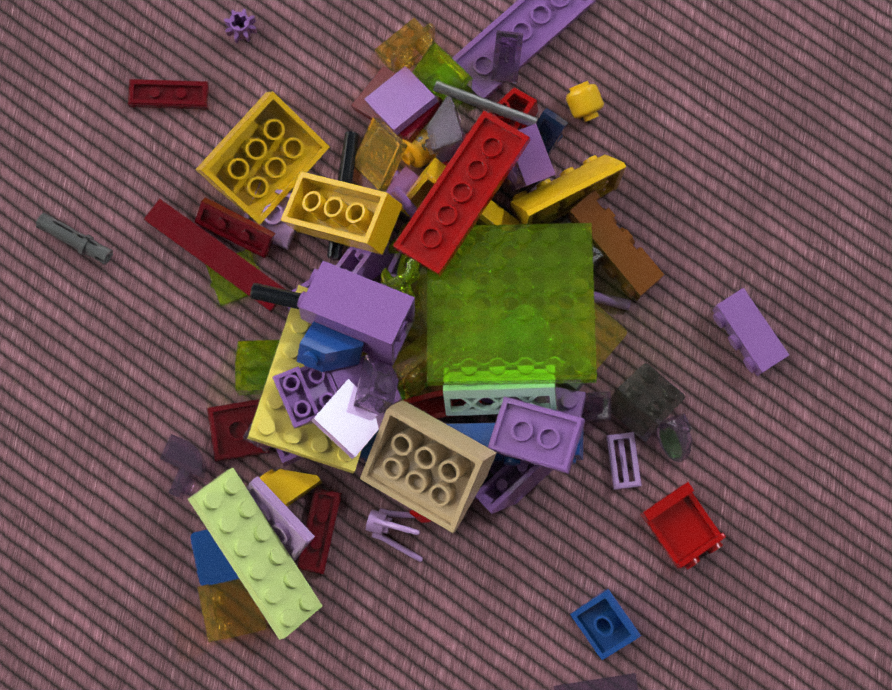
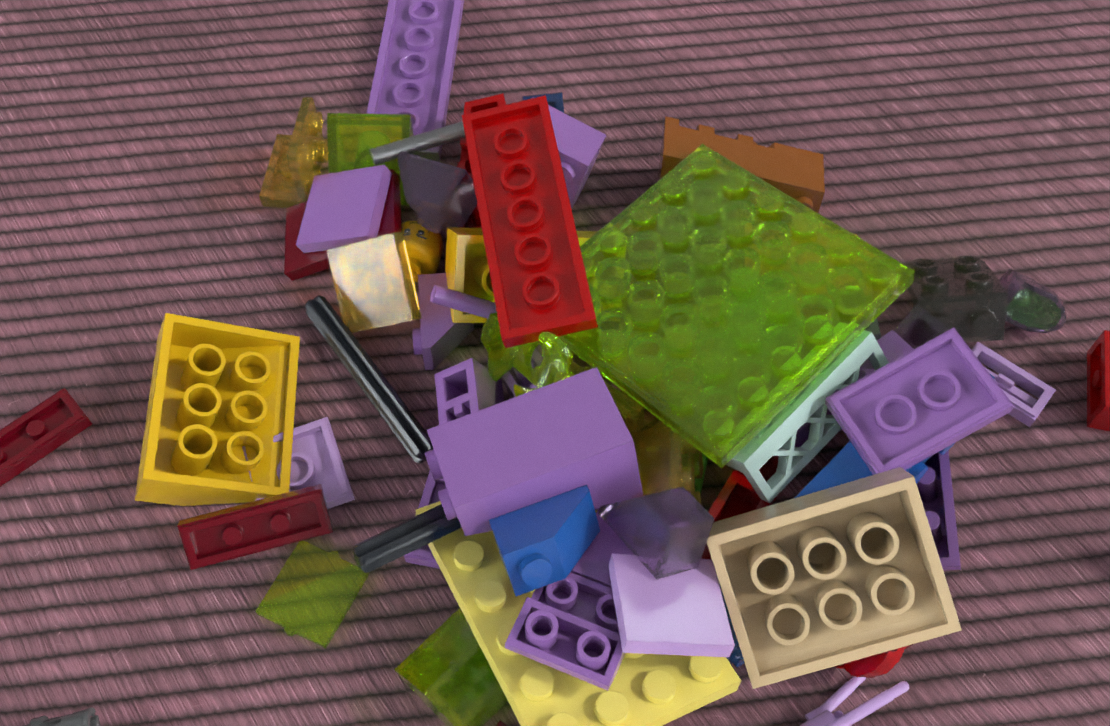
camera: 40 degrees left, 20 degrees down
dark red tile [144,198,286,313] -> none
medium lavender gear [224,9,257,43] -> none
yellow brick [281,171,403,255] -> none
clear purple slope [491,30,523,84] -> none
yellow slope [509,154,626,236] -> none
yellow head [566,81,604,122] -> none
medium lavender brick [712,288,789,376] -> none

